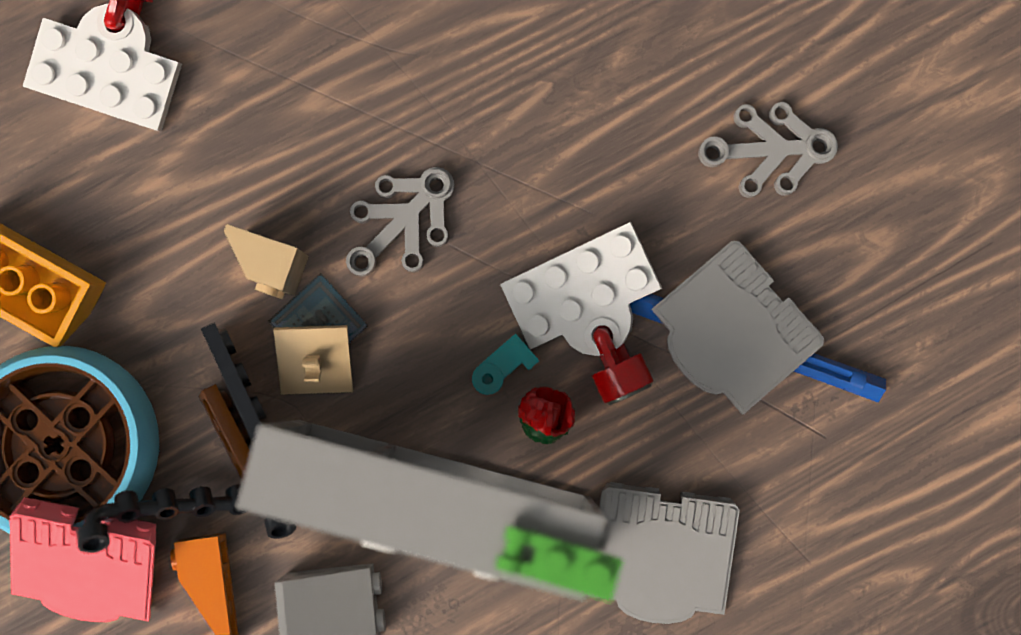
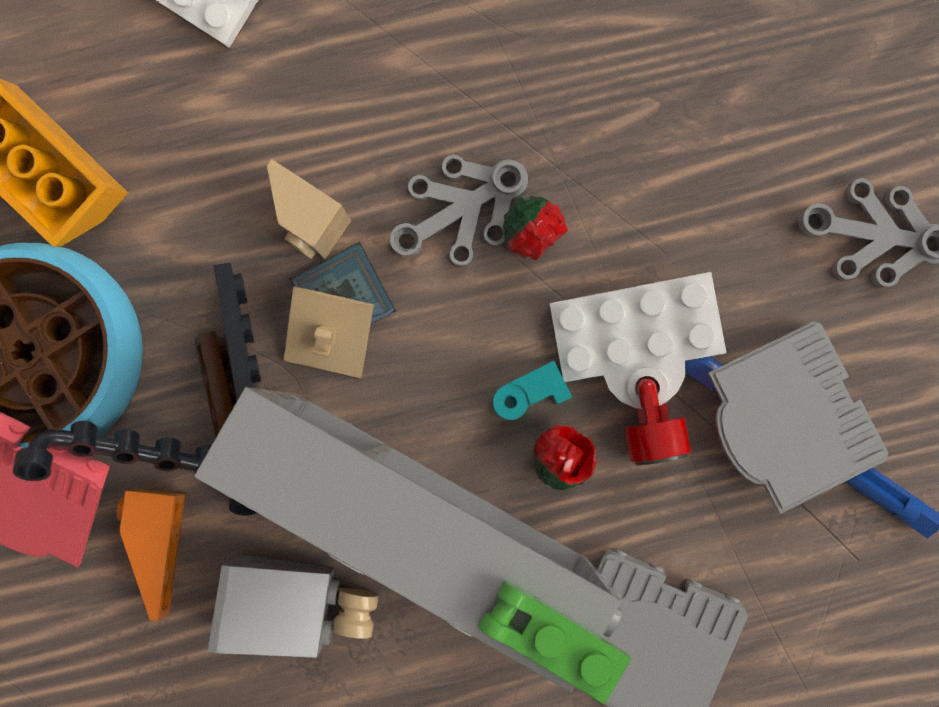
camera: 15 degrees right, 0 degrees up
none -> tan wheel [332,588,379,639]
none -> red piece [503,195,568,261]

